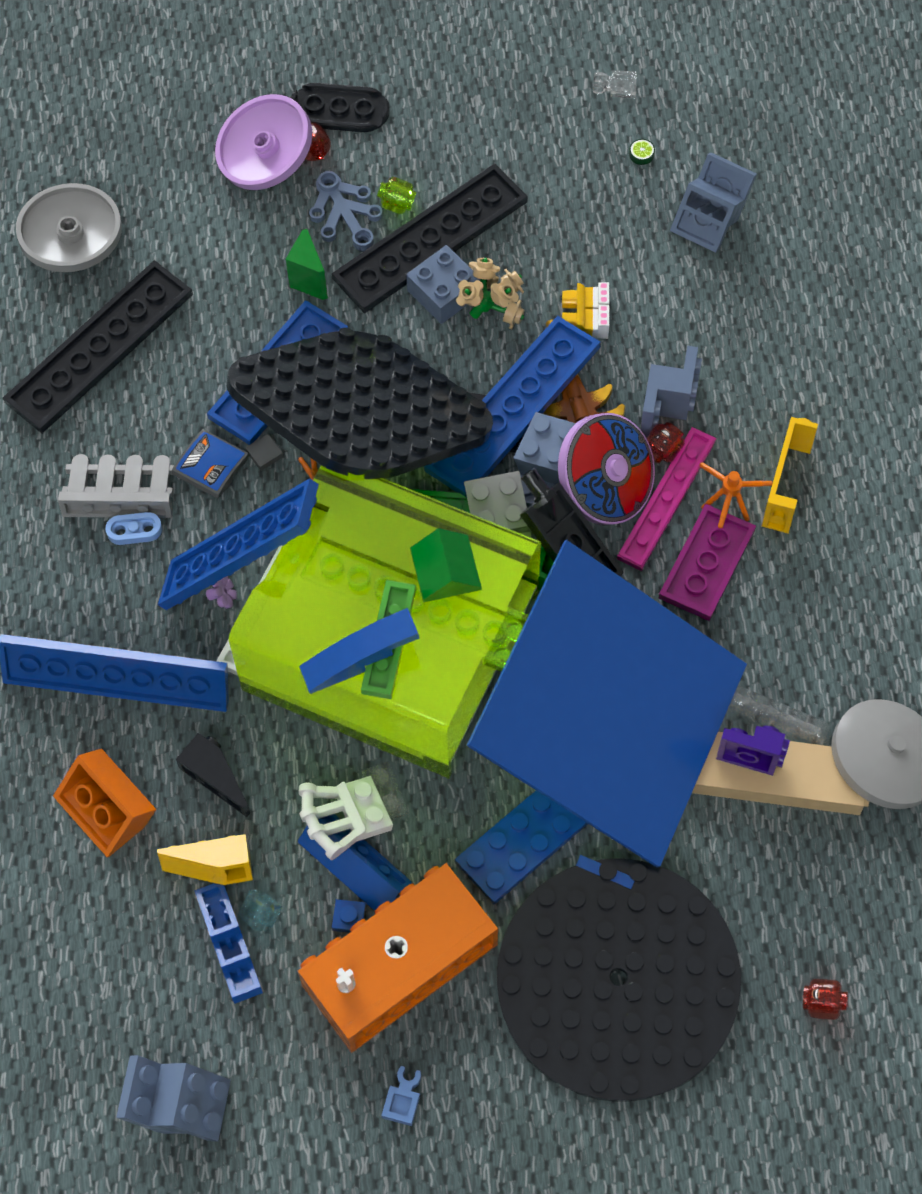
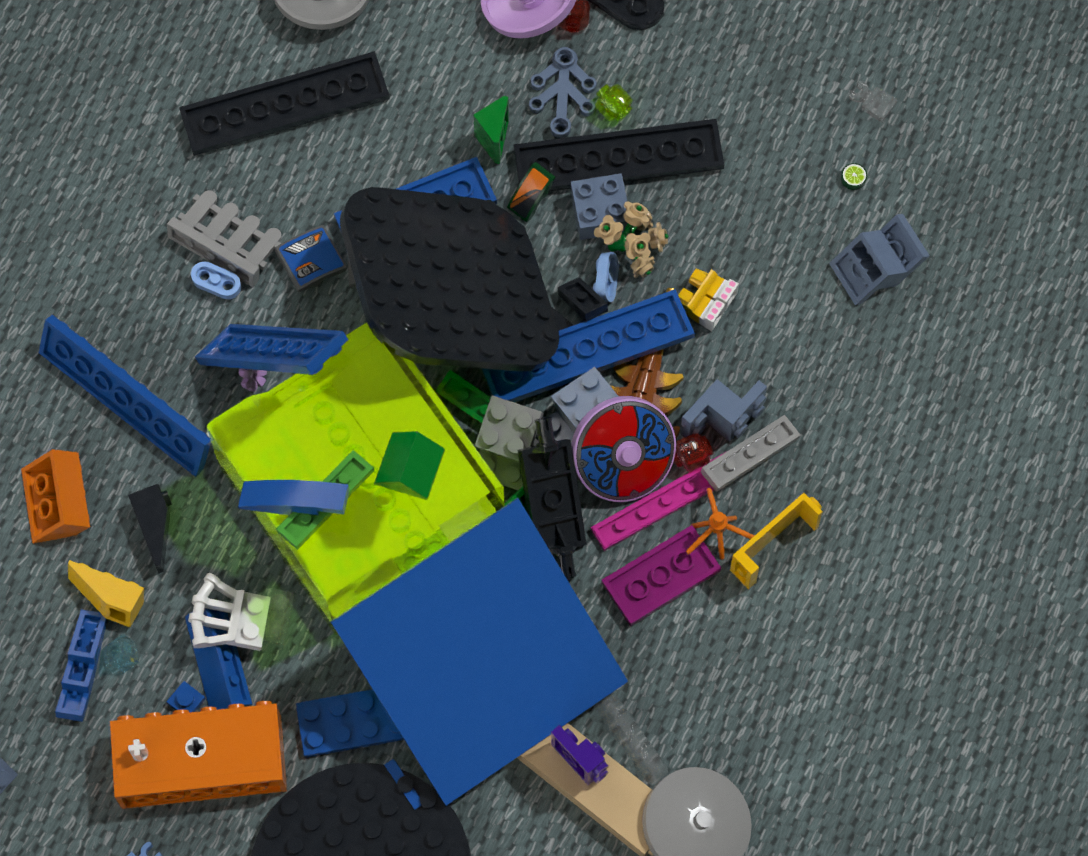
camera: 30 degrees right, 5 degrees up
none -> slope [507,162,556,222]
none -> black plate [557,277,608,322]
none -> light blue plate [593,252,619,302]
none -> light grey plate [700,415,801,492]

